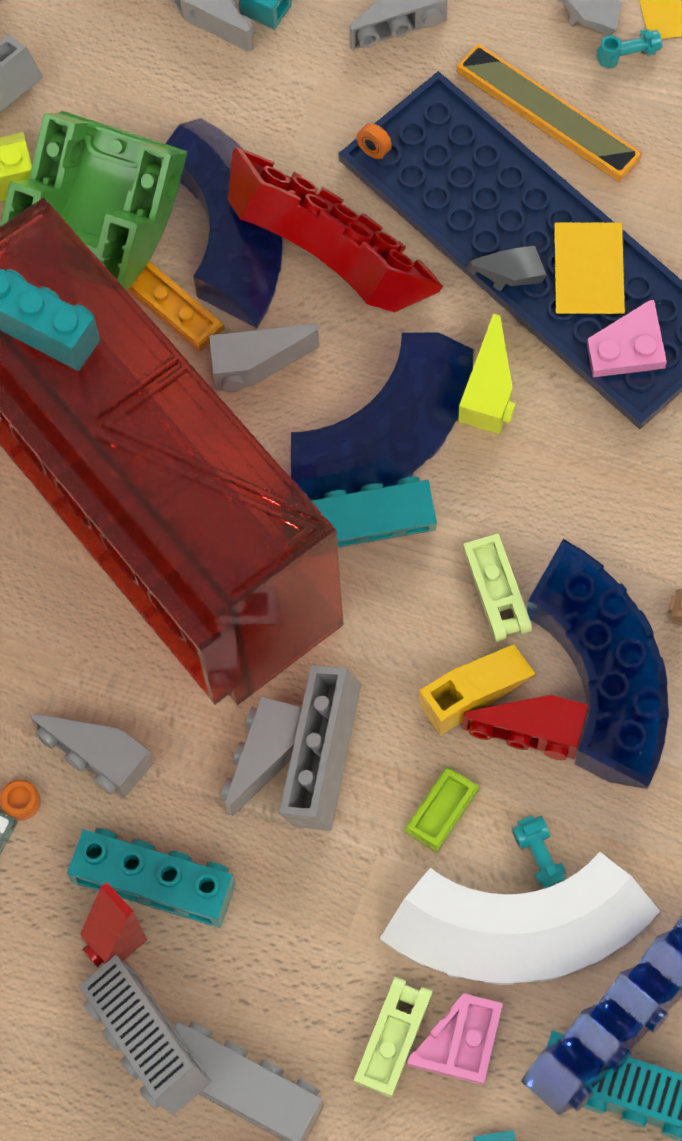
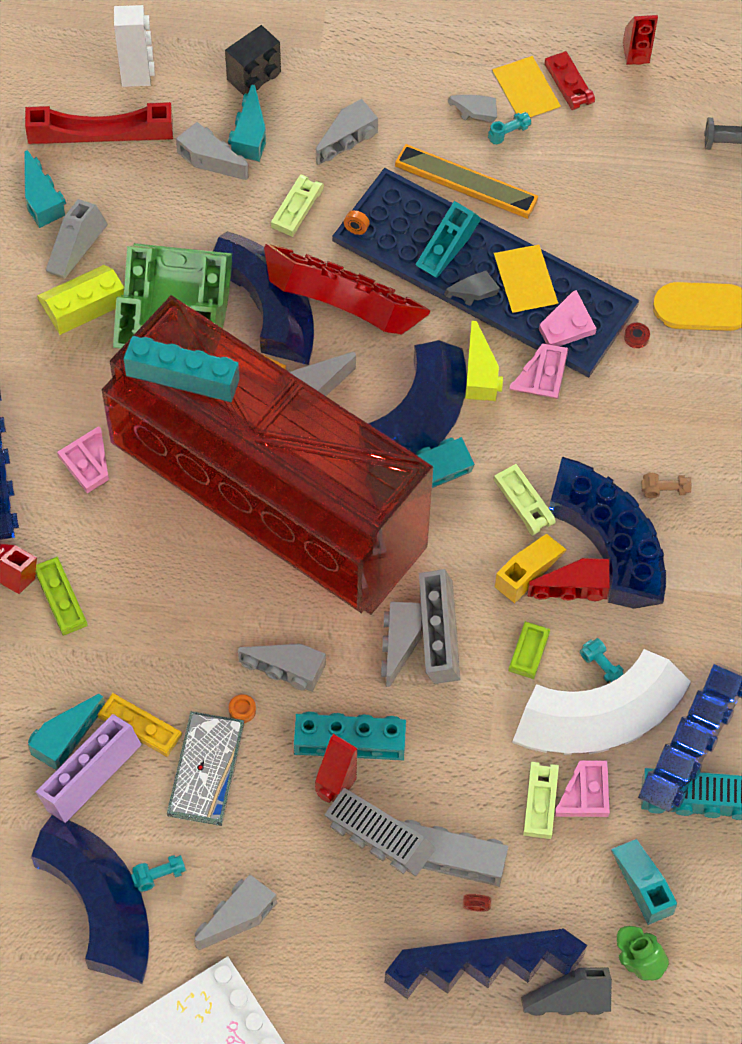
camera: 20 degrees left, 5 degrees down
none -> yellowish green plate [271,174,324,237]
none -> teal slope [416,201,481,278]
none -> bright pink wing [509,344,568,399]

